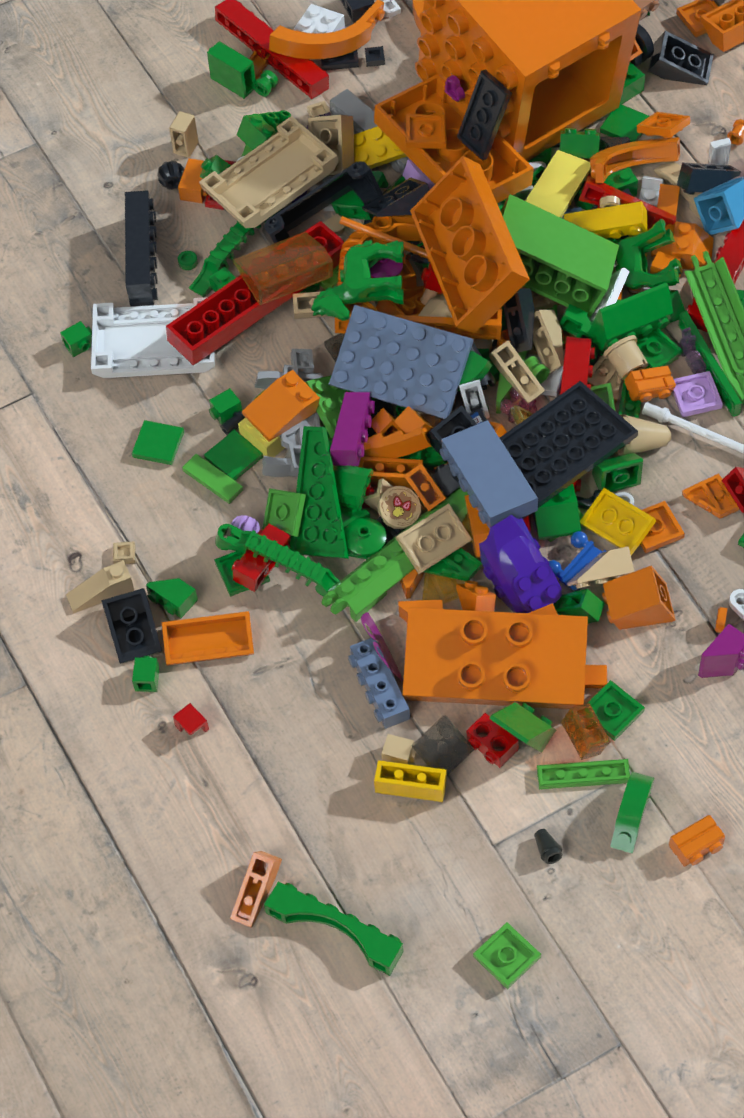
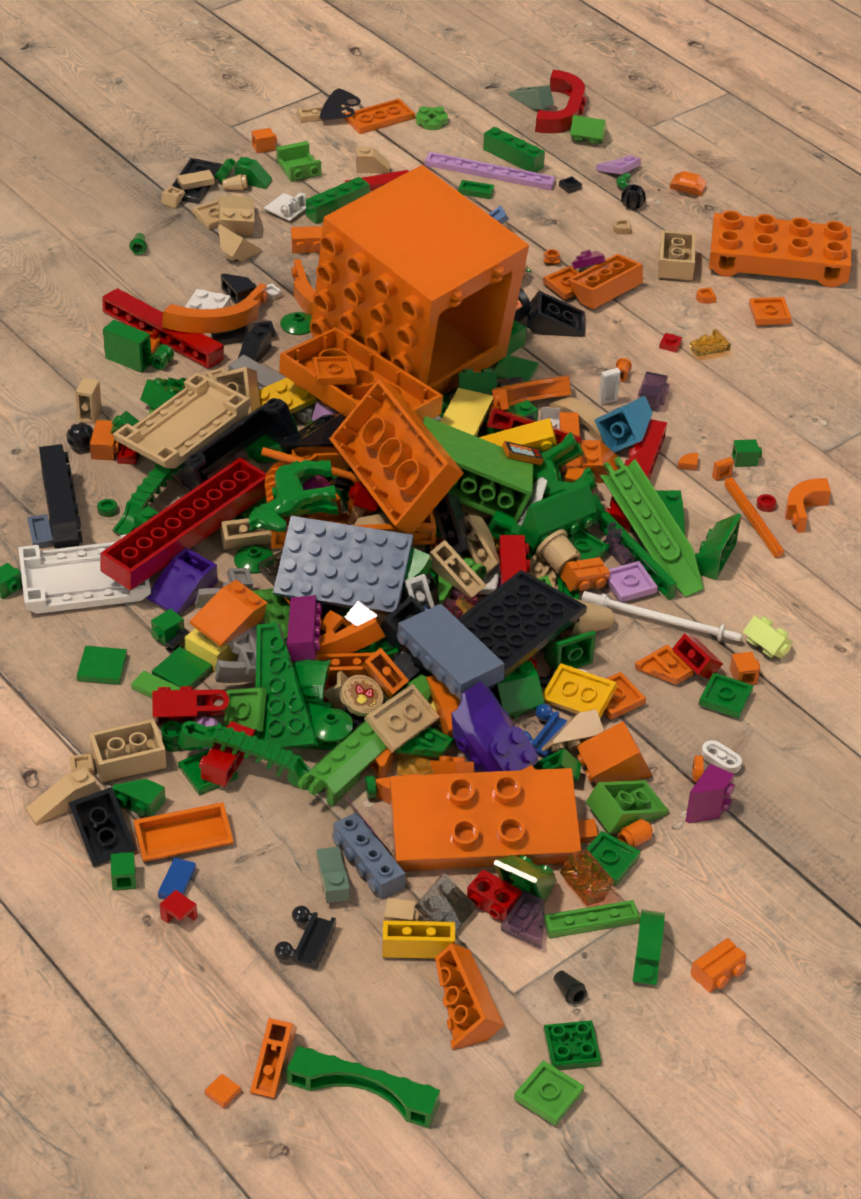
camera: 15 degrees left, 15 degrees down
clear orange slope [233,232,333,305] -> none
magenta tile [445,75,465,102] -> none
black tile [457,70,512,160] -> none
tan tile [600,196,620,208] -> none
orange plate [637,112,690,139] -> none
black slope [677,162,741,195] -> none
none -> sand blue tile [27,514,54,548]
none -> tan brick [89,718,167,783]
none -> dark purple slope [146,547,218,615]
none -> red brick [152,686,230,723]
none -> blue tile [158,858,196,899]
none -> green wheel [161,721,182,752]
none -> orange tile [205,1074,241,1108]
none -> green dish [234,545,274,574]
none -> black slope [237,325,272,362]
none -> black gear [274,905,336,969]
none -> green dish [280,312,312,335]
none -> sand green slope [316,847,350,903]
none -> green tile [365,776,377,799]
none -> orange wedge [435,943,505,1050]
none -> wing [501,891,545,949]
none -> tile [502,441,544,465]
none -> green tile [543,1020,601,1070]
none -> bright green slope [586,780,669,834]
none -> orange brick [618,819,653,848]

